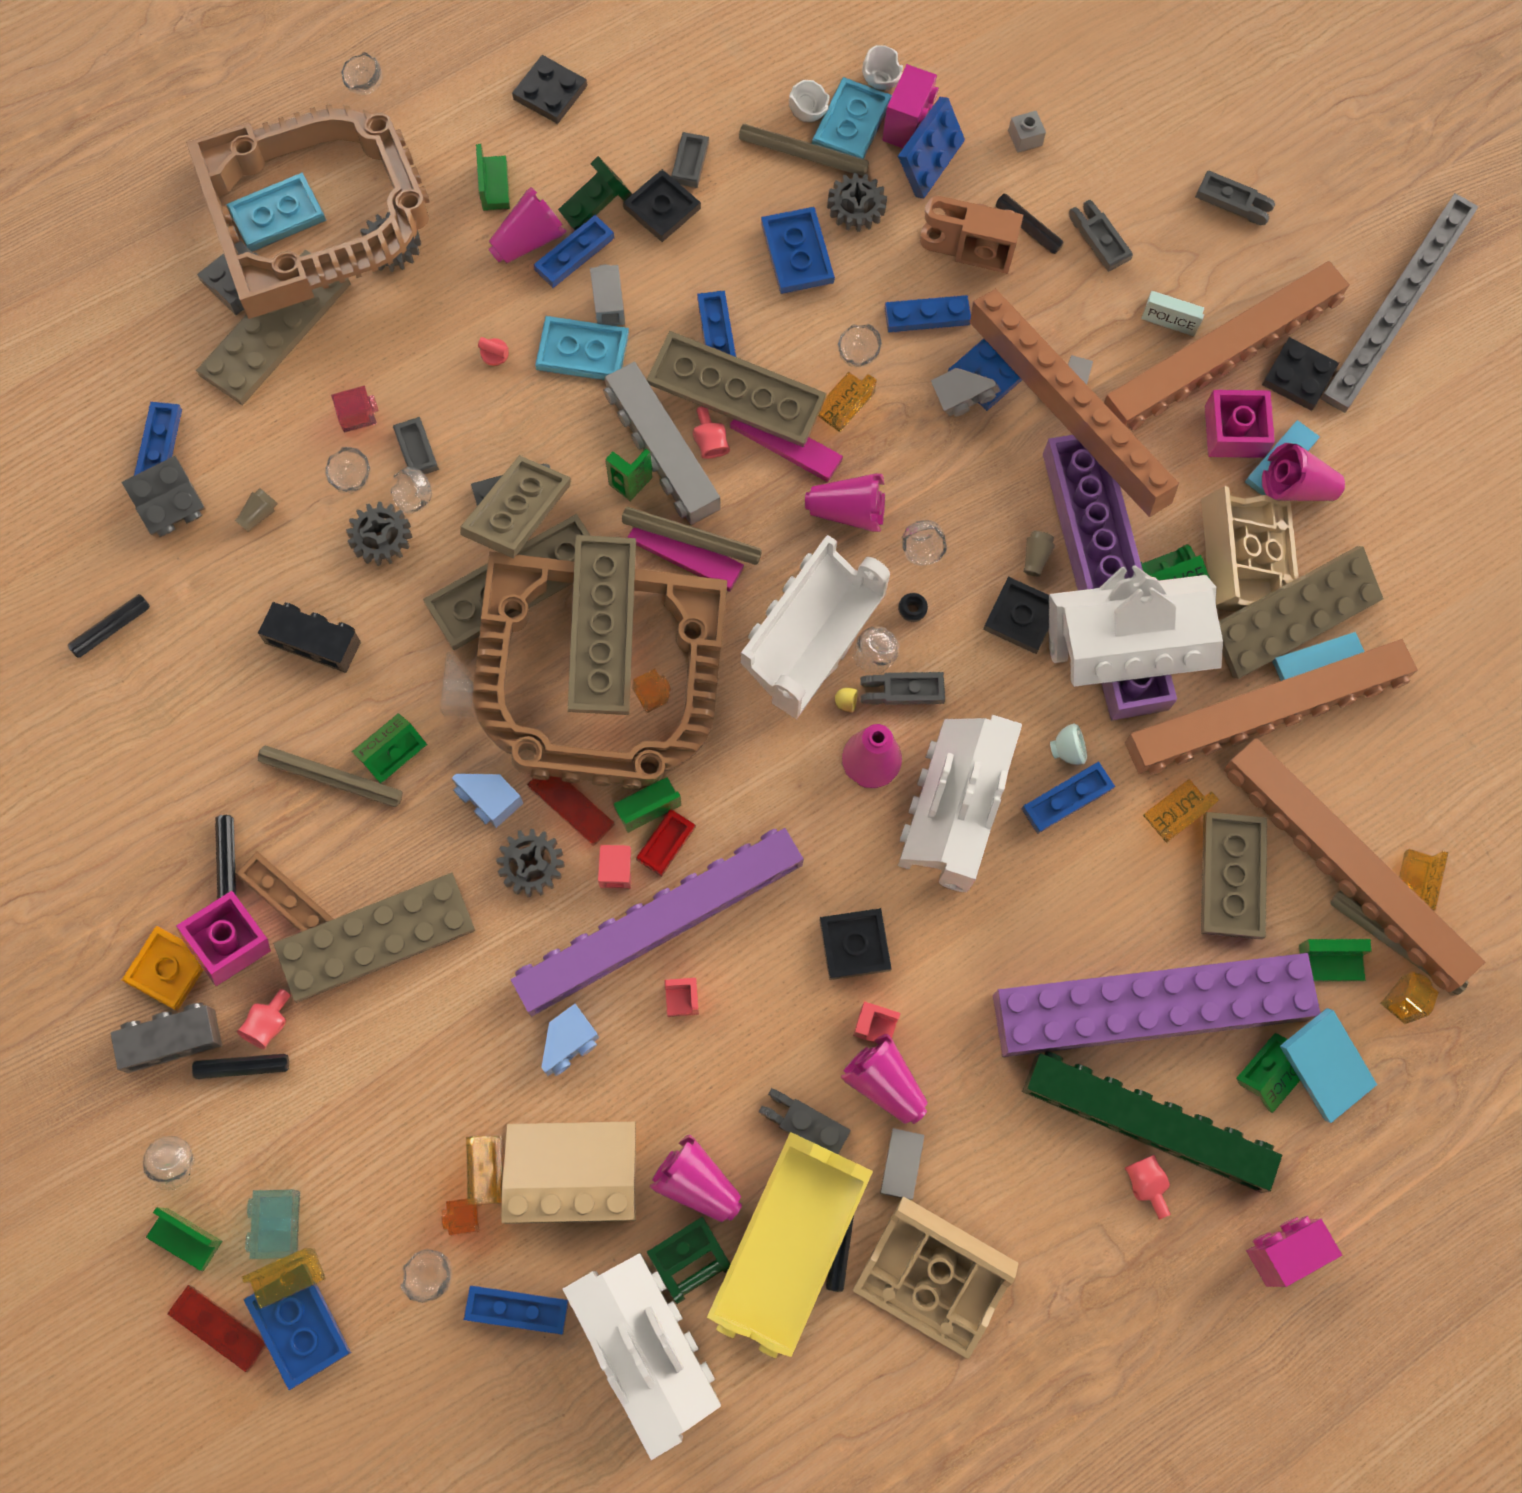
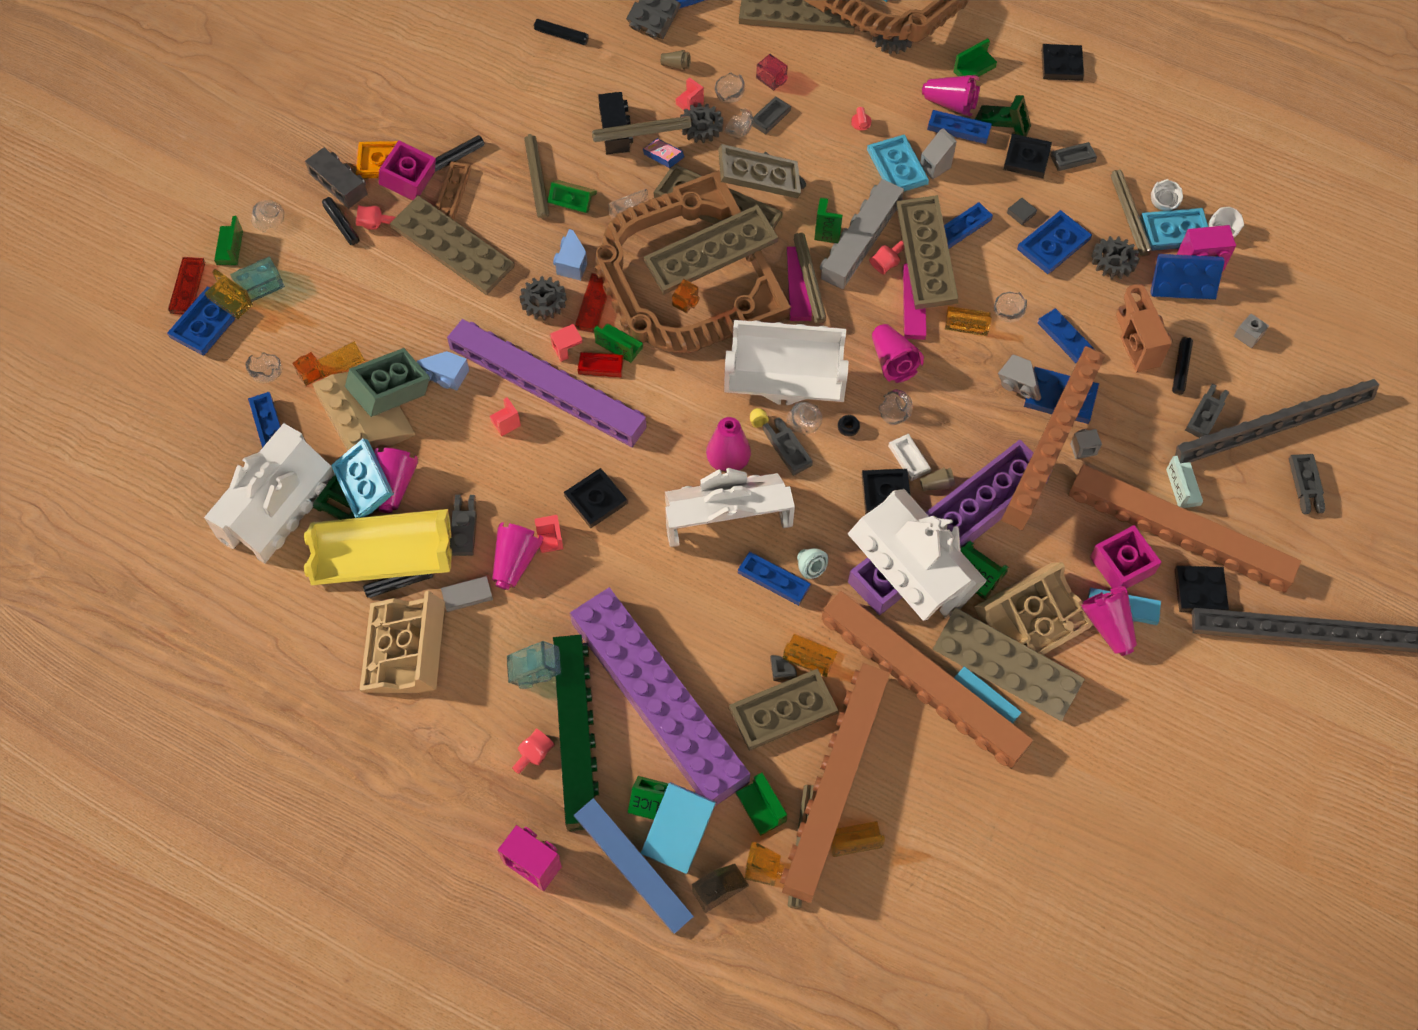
camera: 65 degrees right, 10 degrees down
none -> medium azure tile [331,438,394,518]
none -> sand green brick [345,348,430,417]
none -> clear light blue brick [507,641,561,689]
none -> medium blue tile [574,798,694,934]
none -> dark tan axle [592,116,692,142]
none -> tile [643,138,685,168]
none -> coral panel [676,77,704,110]
none -> clear smoke slope [692,864,749,913]
none -> dark grey tile [770,655,797,681]
none -> white tile [888,434,931,481]
none -> dark grey tile [1007,198,1037,225]
none -> flat silver plate [1175,379,1380,463]

